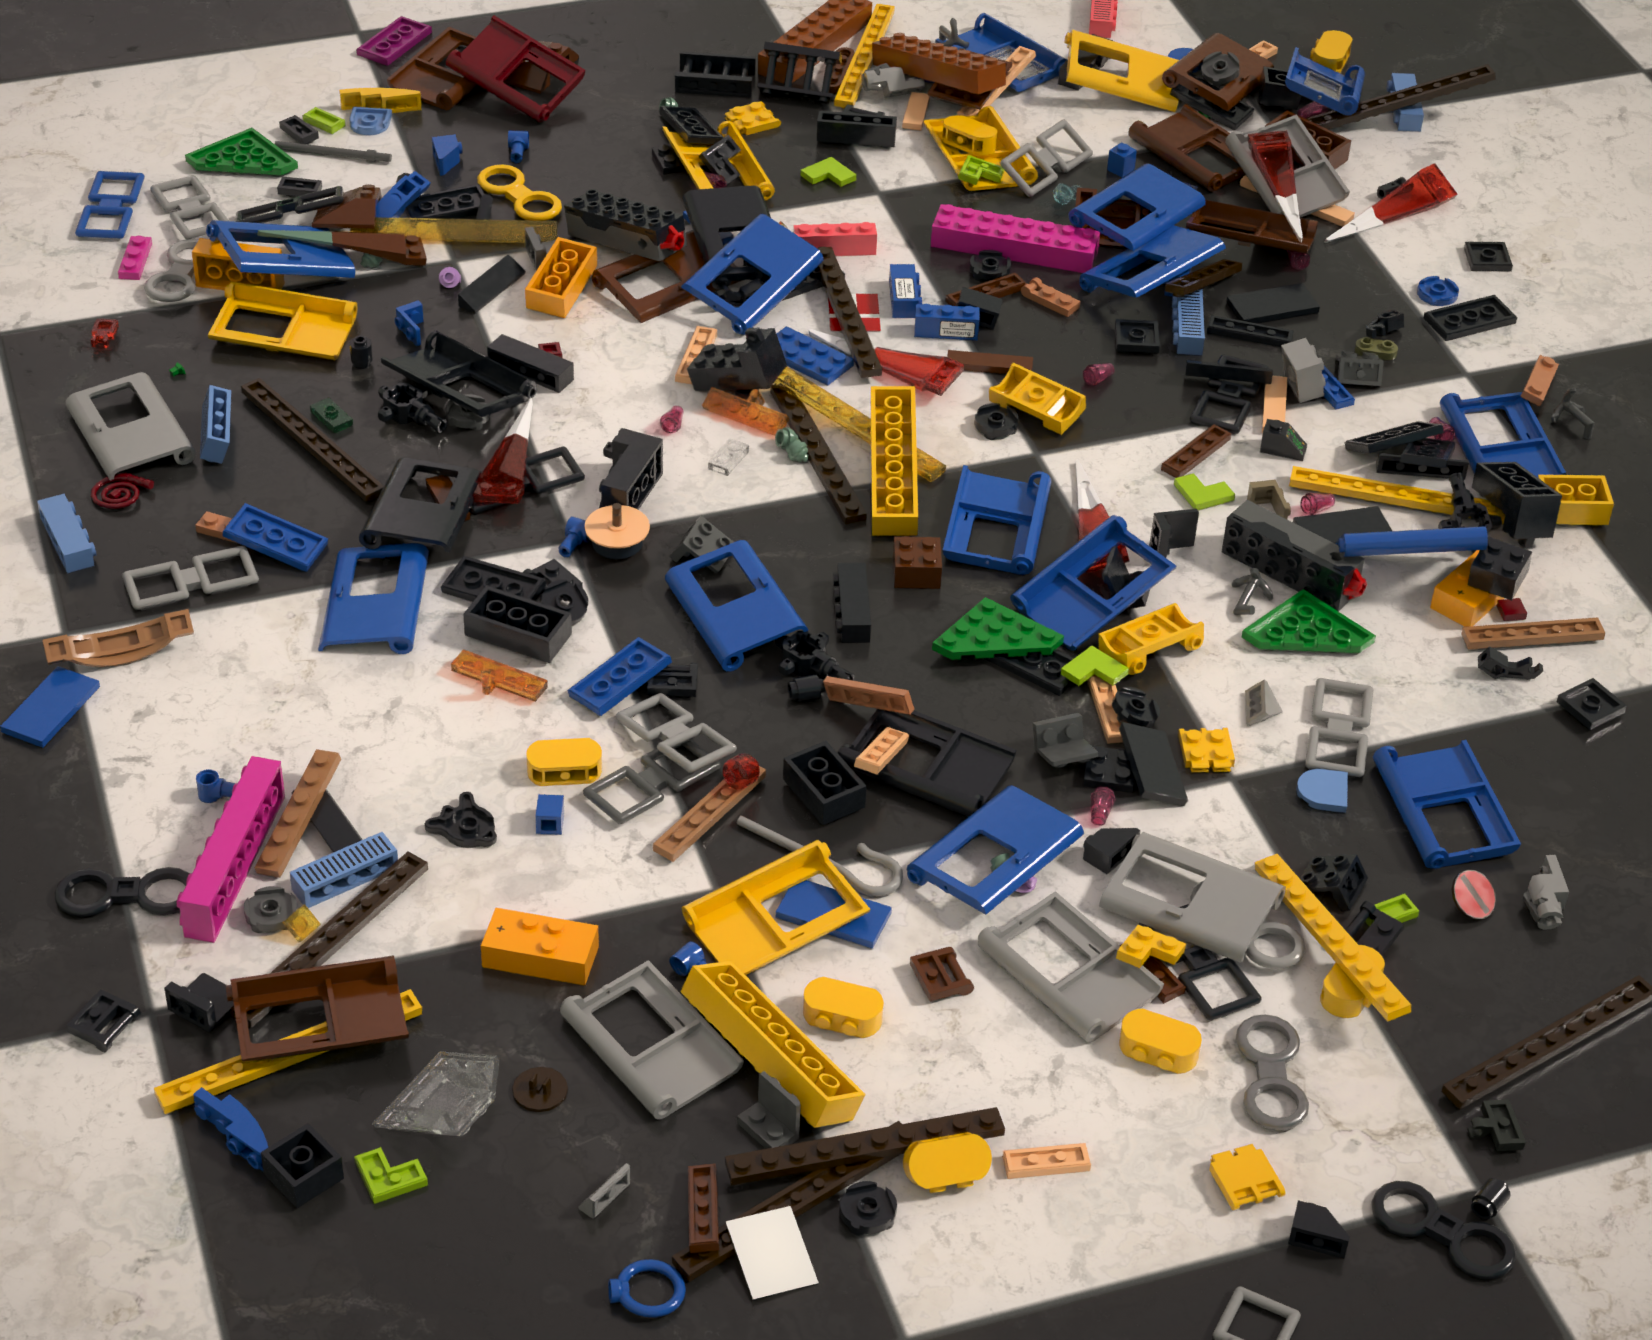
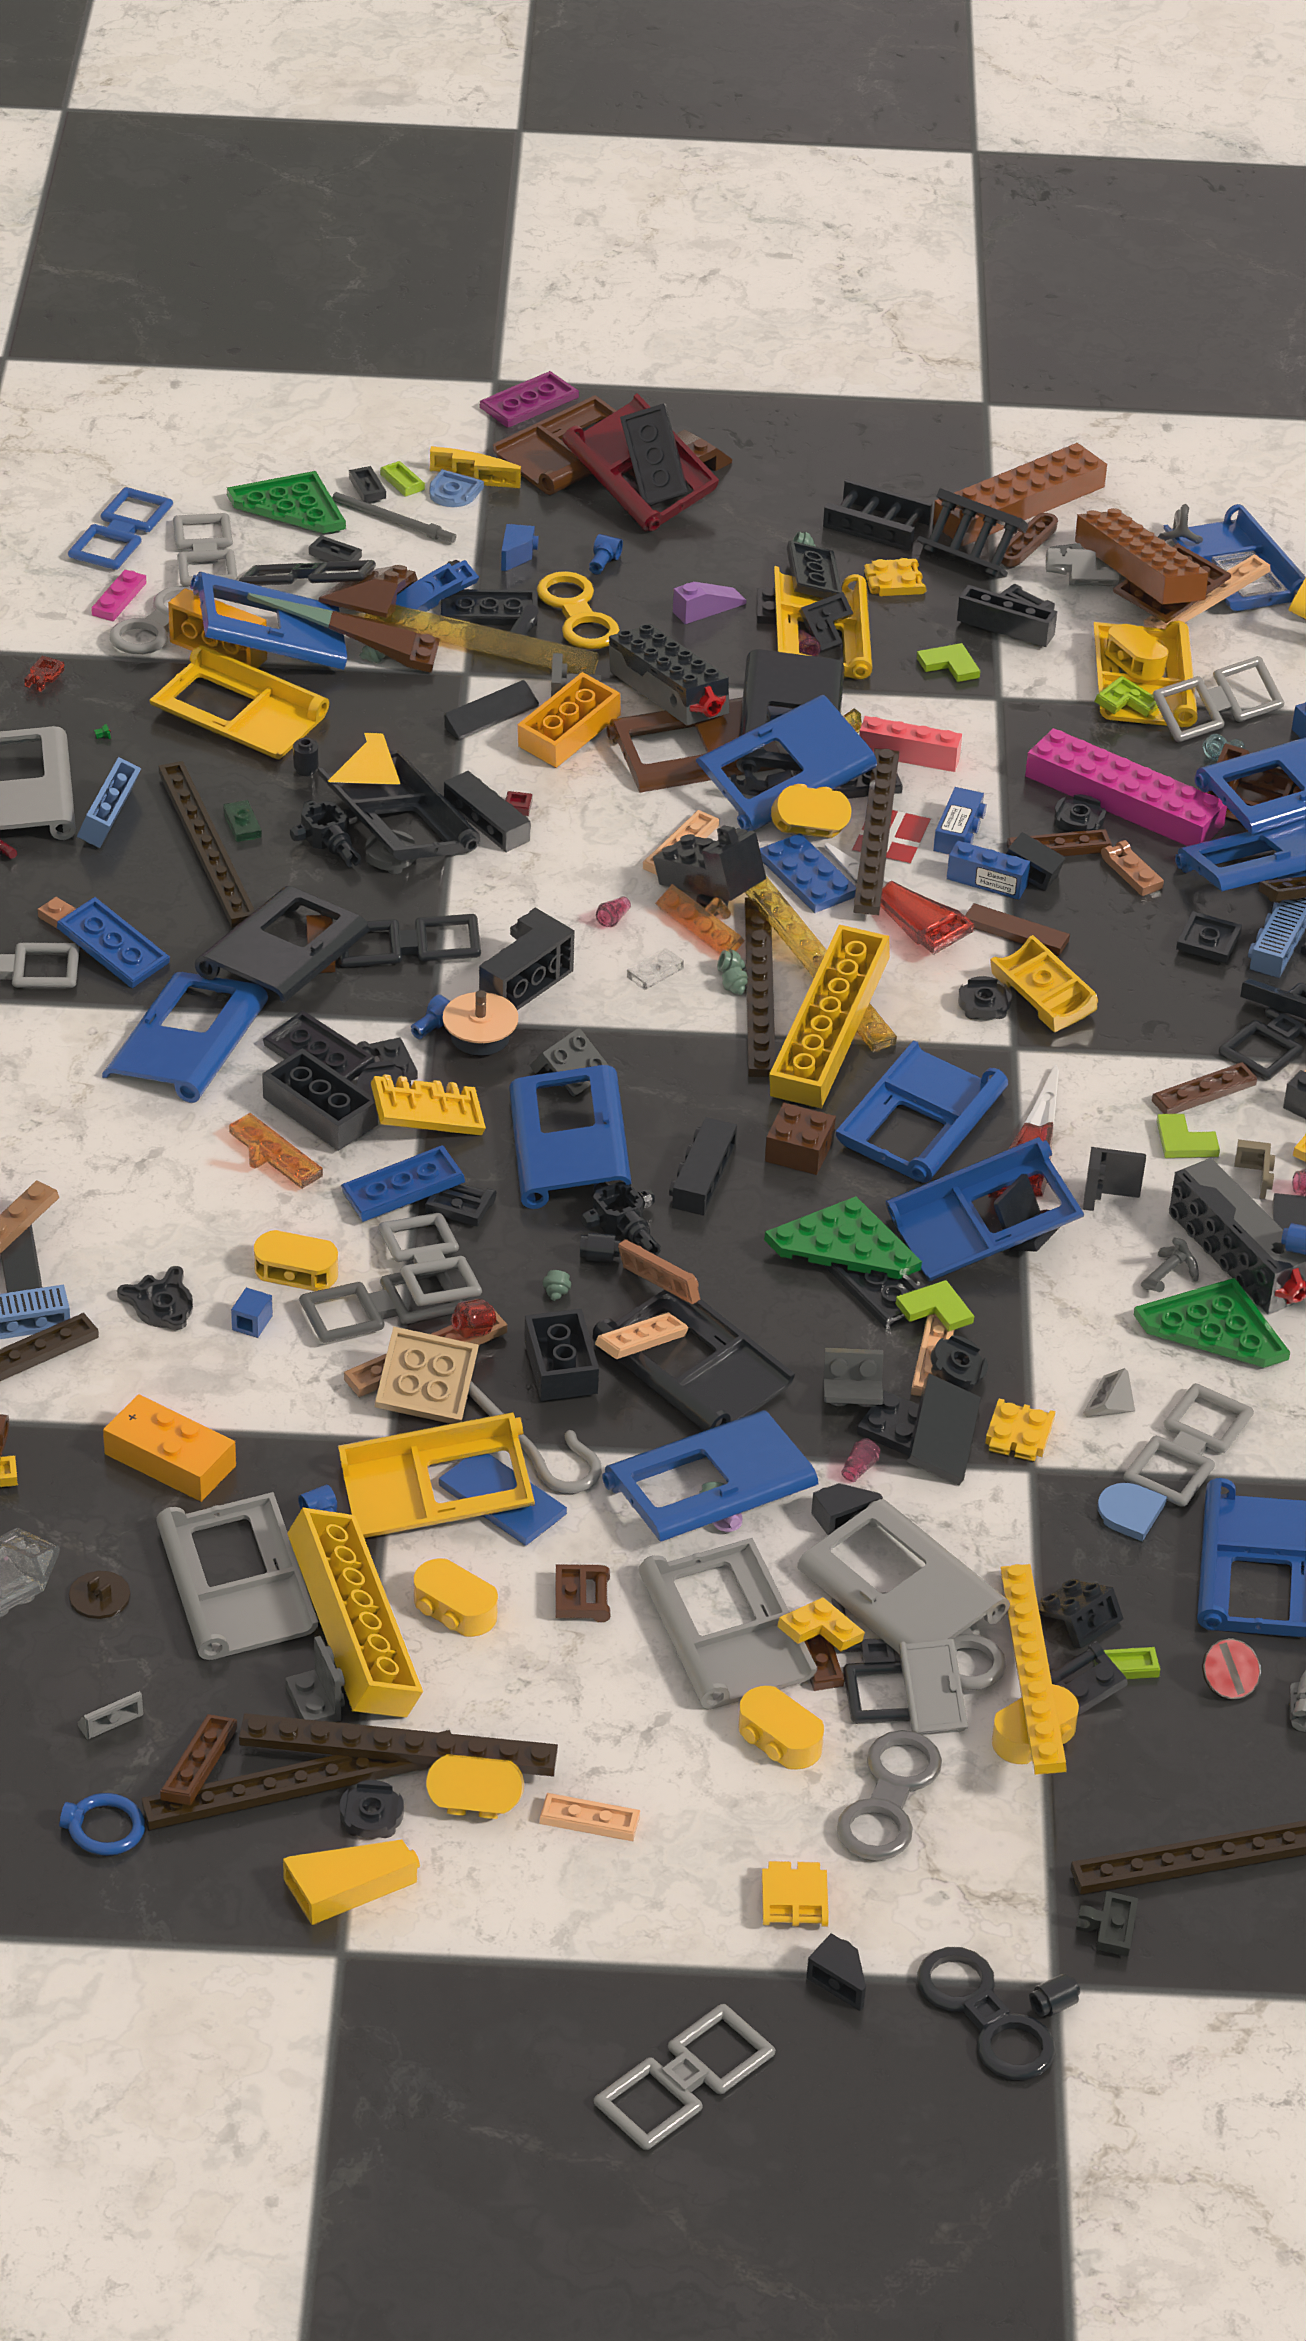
camera: 20 degrees right, 0 degrees up
blue bracket [395,300,424,346] -> none
lavender plate [439,267,461,288] -> none
clear red plate [474,398,533,504] -> none
white sticker [726,1206,818,1299] -> none
yellow plate [834,4,895,109] -> none
light nougat tile [902,92,930,131] -> none
clear pink cone [1083,363,1114,385] -> none
yellow piece [1099,603,1204,675] -> none
none -> yellow slope [283,1839,420,1925]
none -> yellow sticker [328,733,400,784]
none -> yellow hinge [371,1074,486,1135]
none -> tan plate [375,1326,479,1424]
none -> sand green plate [543,1270,571,1301]
none -> black tile [620,403,689,506]
none -> medium lavender slope [673,582,746,624]
none -> yellow brick [771,784,851,838]
none -> light grey door [899,1639,968,1734]

